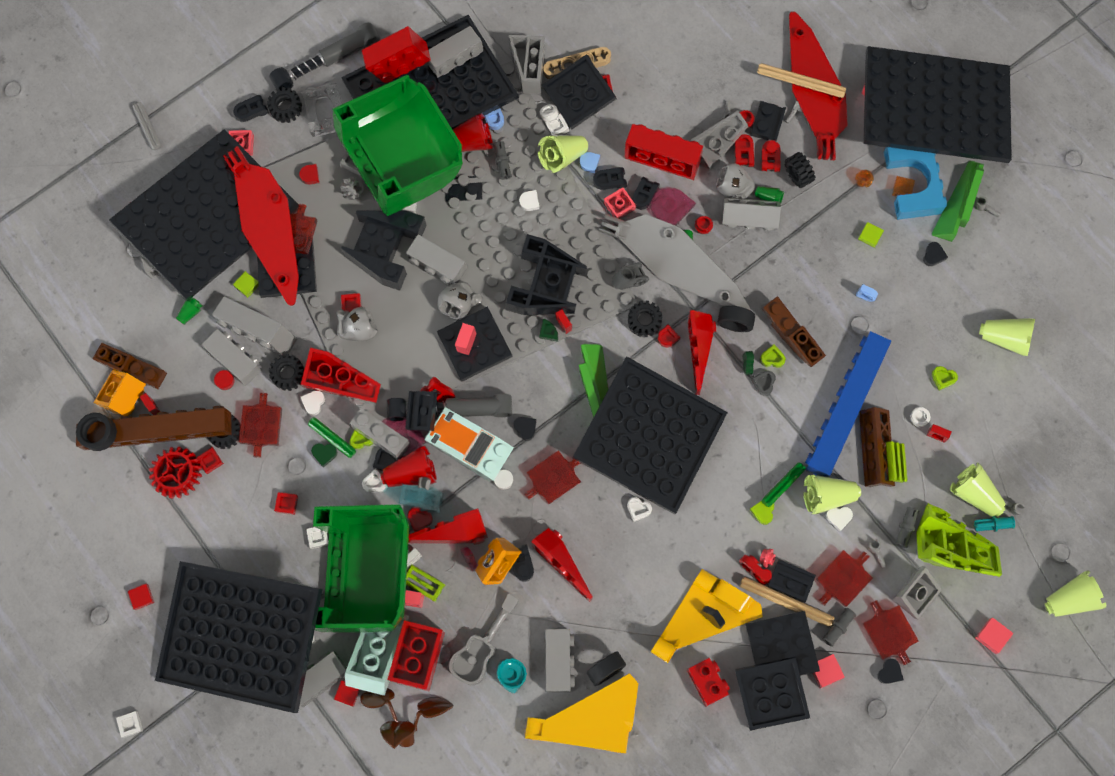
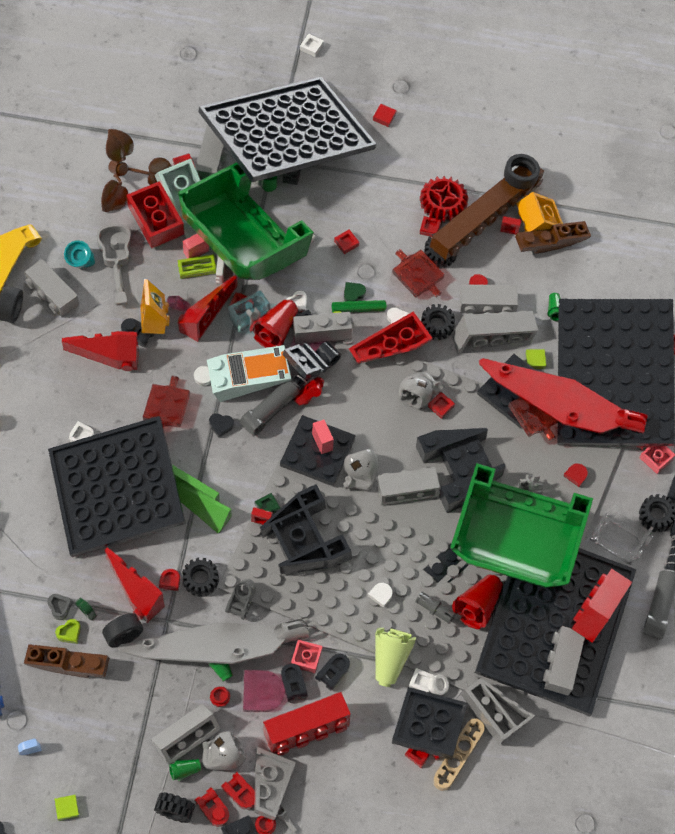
camera: 130 degrees right, 10 degrees down
light blue tile [484,108,504,130] -> none
light blue tile [580,152,600,174] -> none

